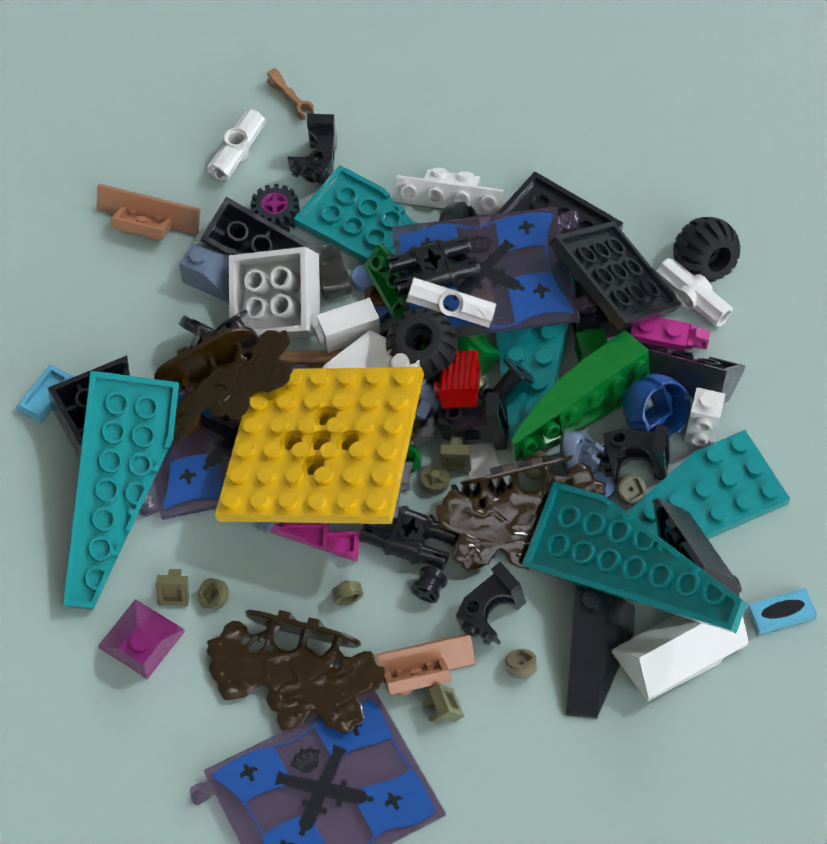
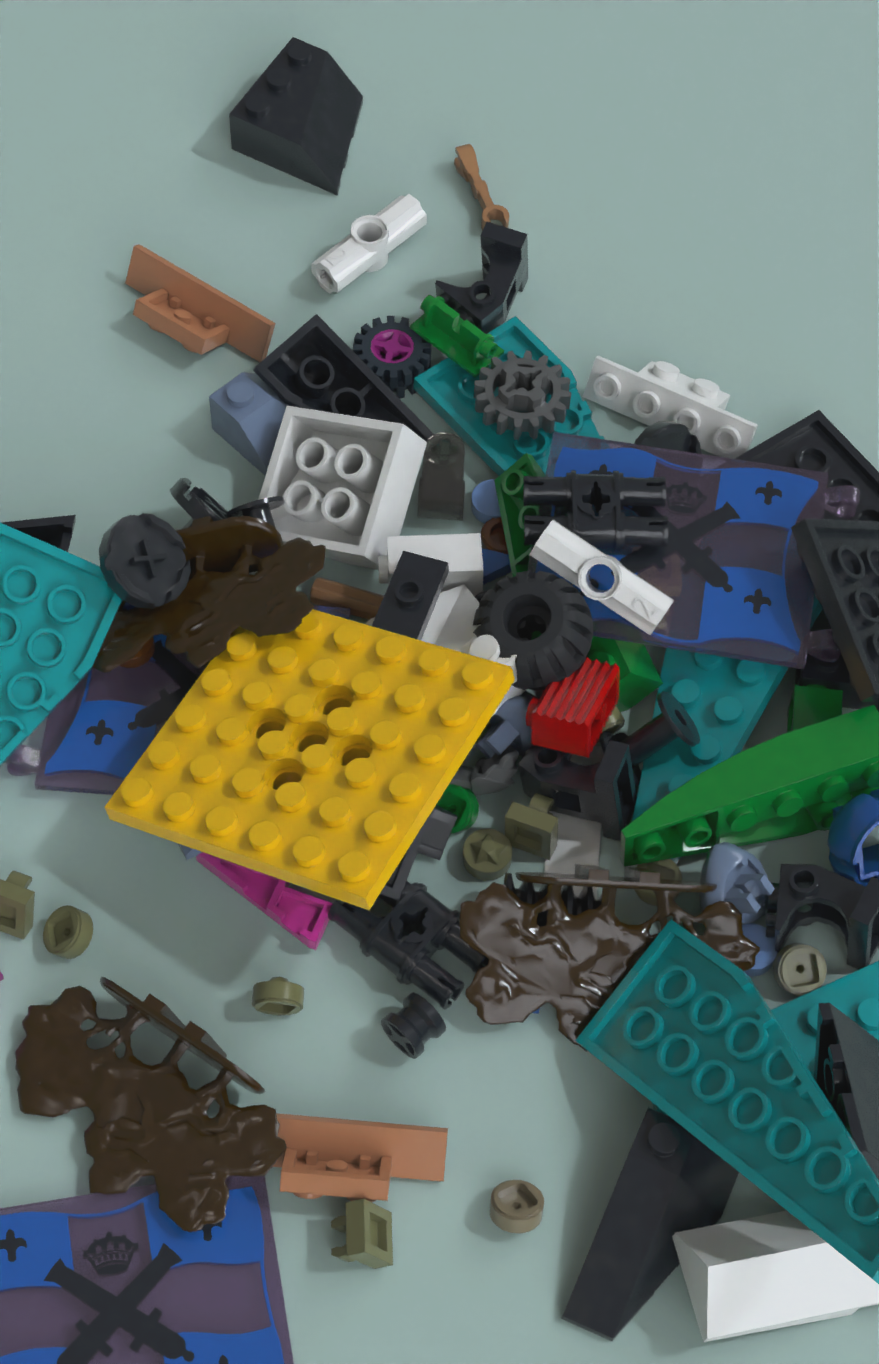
camera: 15 degrees right, 0 degrees up
black tile [456,561,527,645] -> none
none -> black tile [99,513,191,609]
none -> black wedge [229,37,363,196]
none -> black plate [372,551,449,640]
none -> green hinge [410,295,504,378]
none -> dark grey gear [474,350,571,440]

